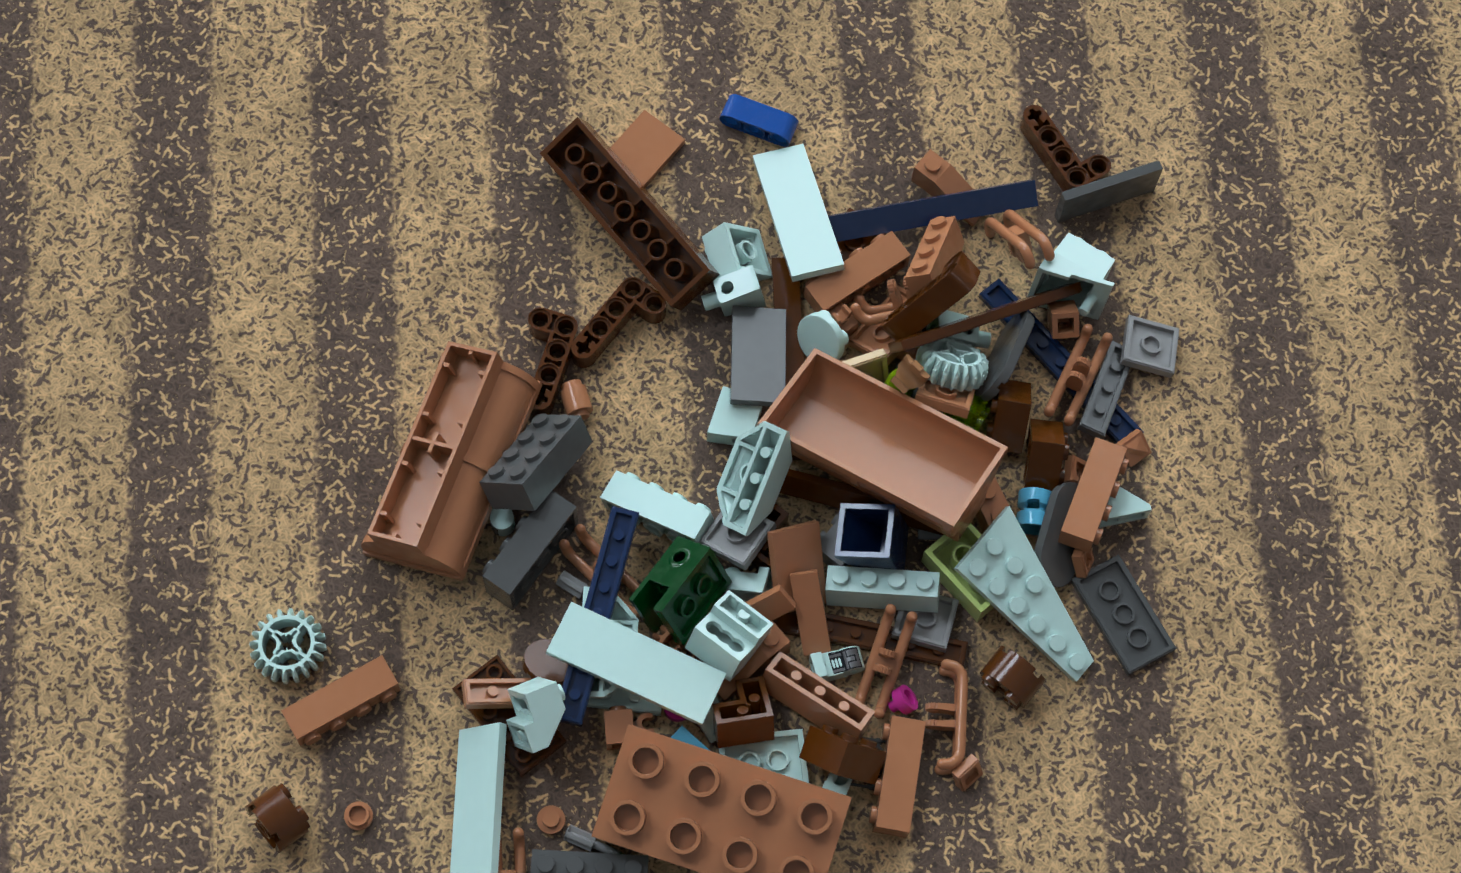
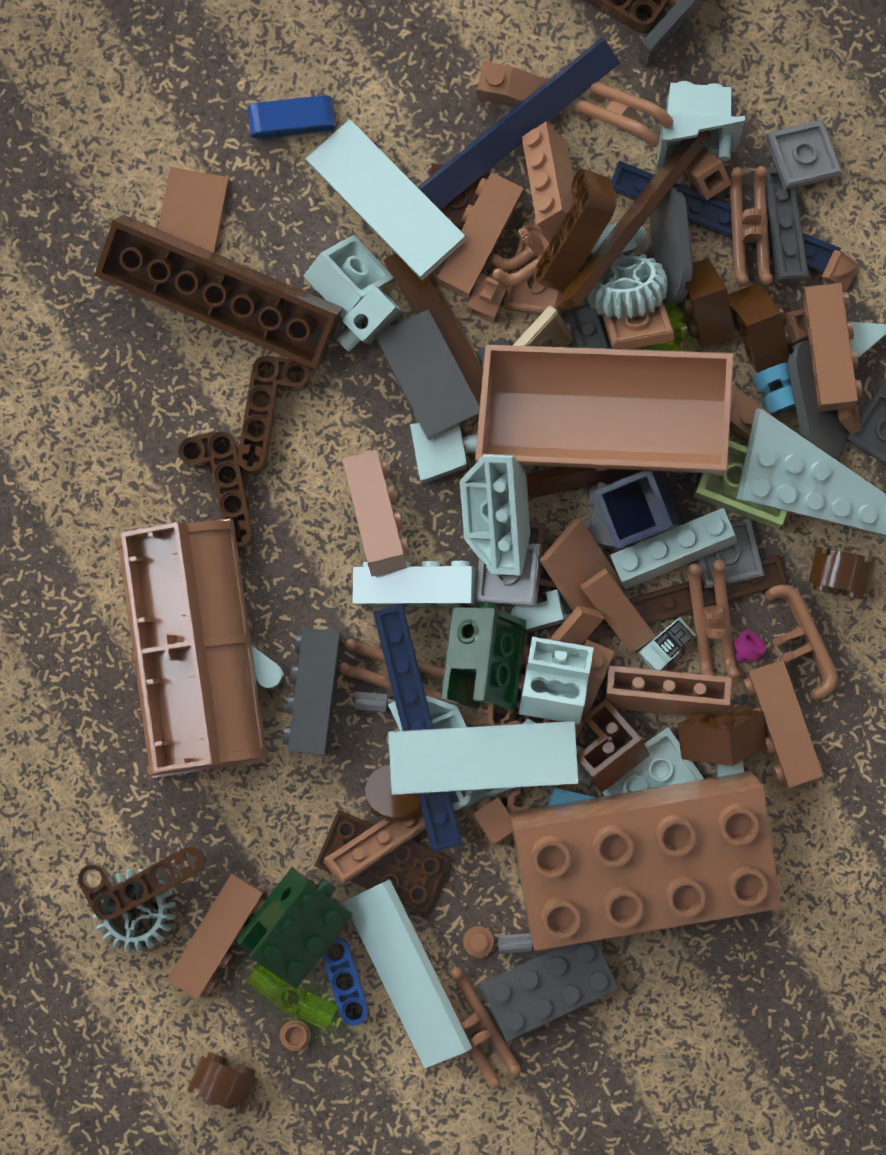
camera: 20 degrees left, 15 degrees up
dark grey brick [479,413,593,511] -> none
light aqua piece [506,677,565,753] -> none
nougat brick [560,379,593,420] -> none
light aqua tile [797,310,849,360] -> none
medium nougat piece [884,354,931,397] -> none
nougat tile [951,753,983,792] -> none
none -> reddish brown beam [78,847,206,920]
none -> dark green torso [236,867,353,989]
none -> clear neon green piece [246,964,338,1031]
none -> blue beam [322,936,369,1026]
none -> nougat brick [342,450,410,577]

